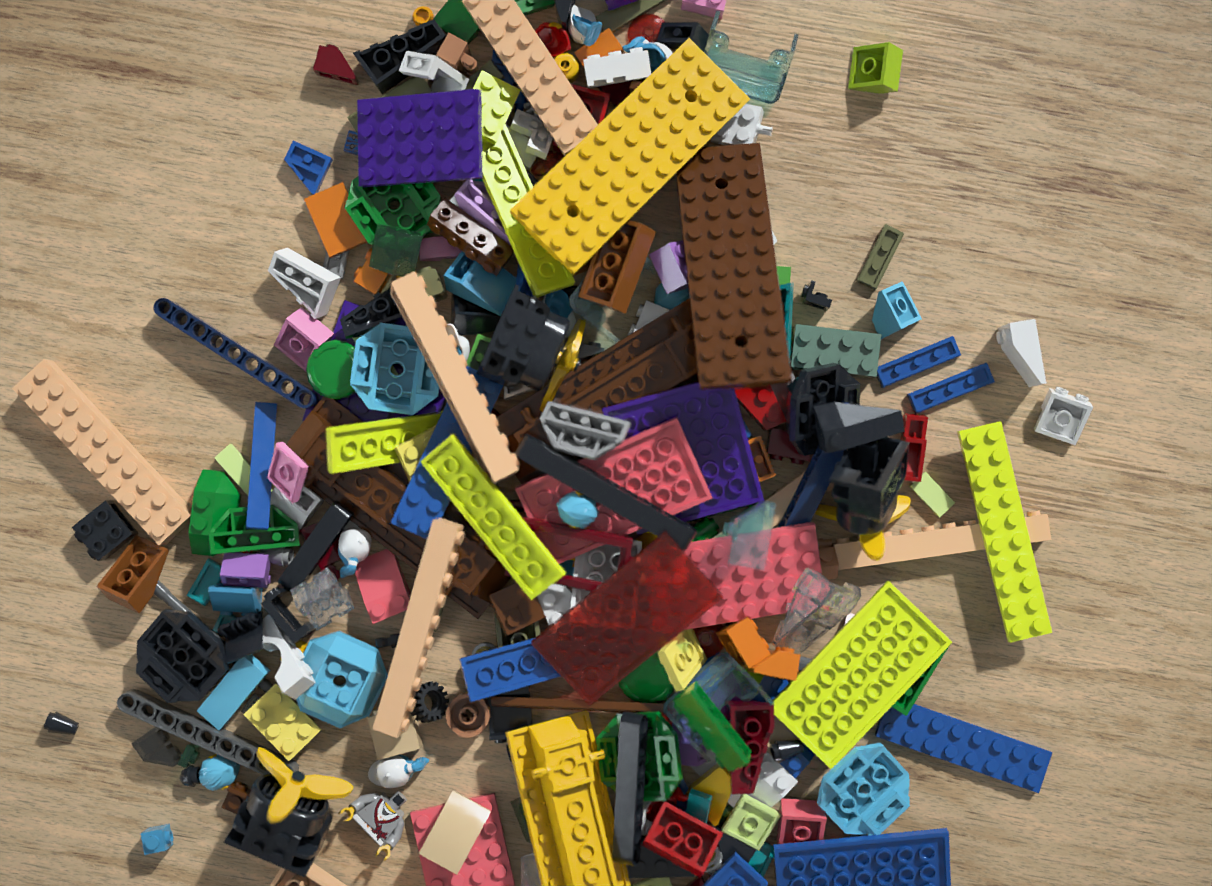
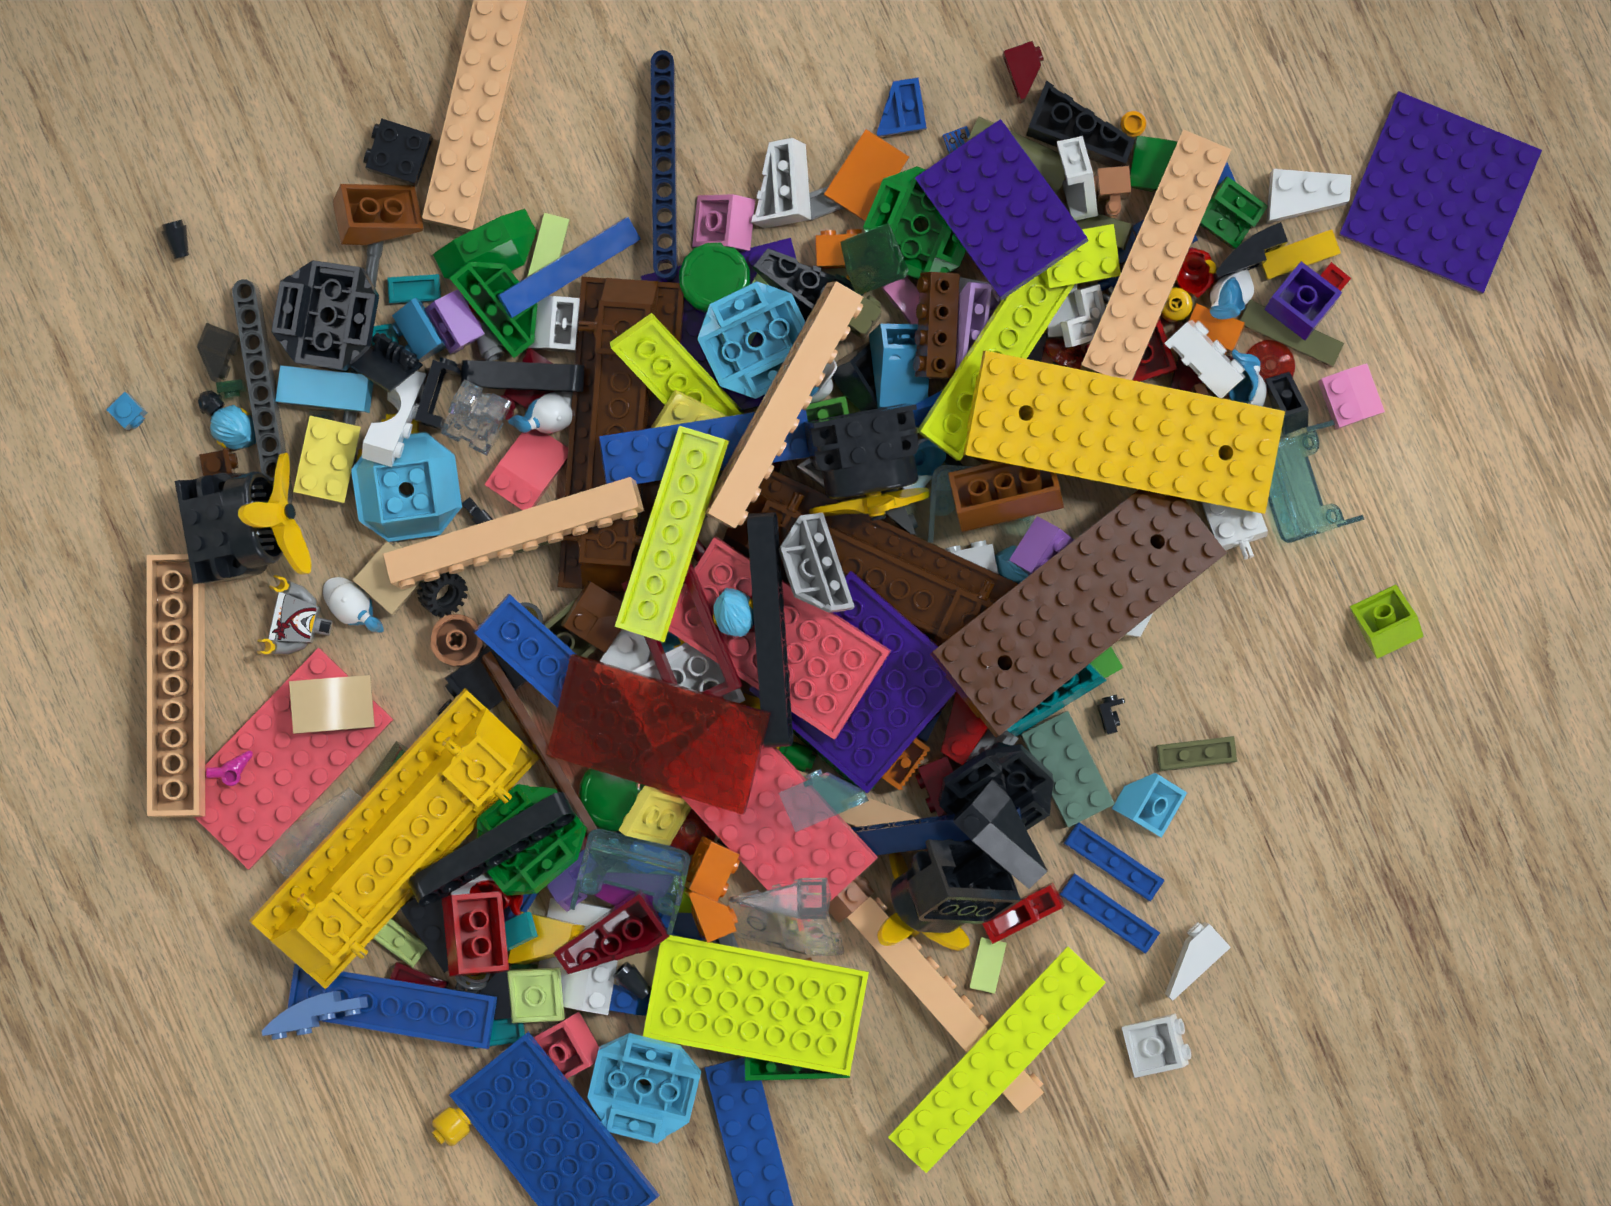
camera: 60 degrees right, 0 degrees up
bright pink tile [267,442,308,503] -> none
green slope [673,681,751,772] -> none

